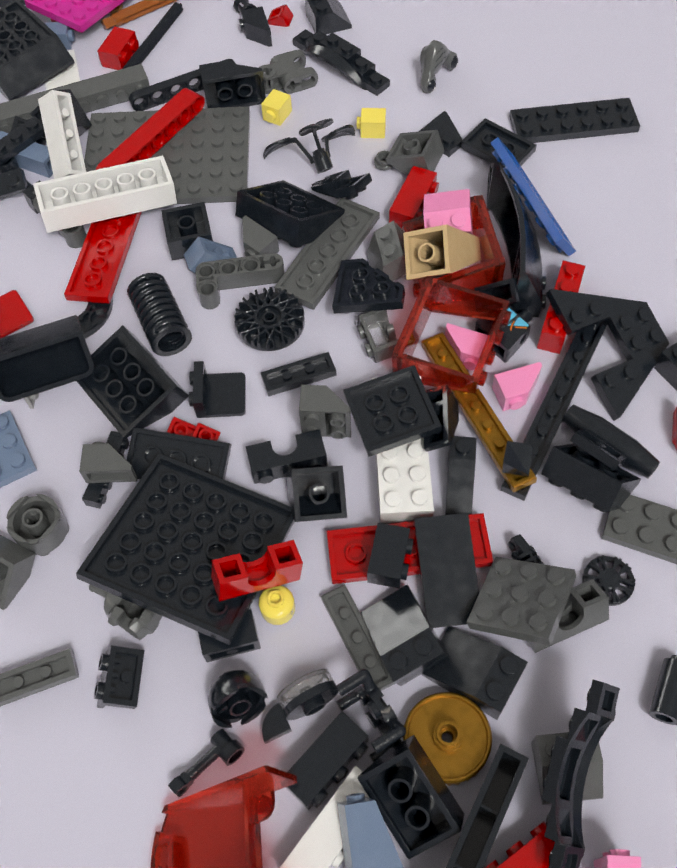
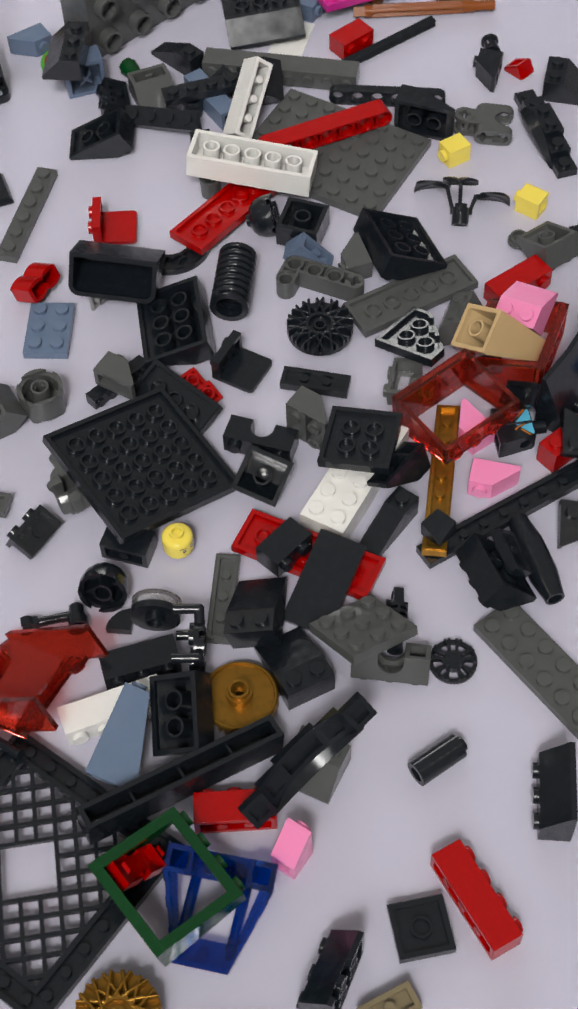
camera: 30 degrees right, 5 degrees down
red arch [211,540,303,601] -> none
black plate [311,170,372,200] -> none
none -> black cylinder [245,193,280,237]

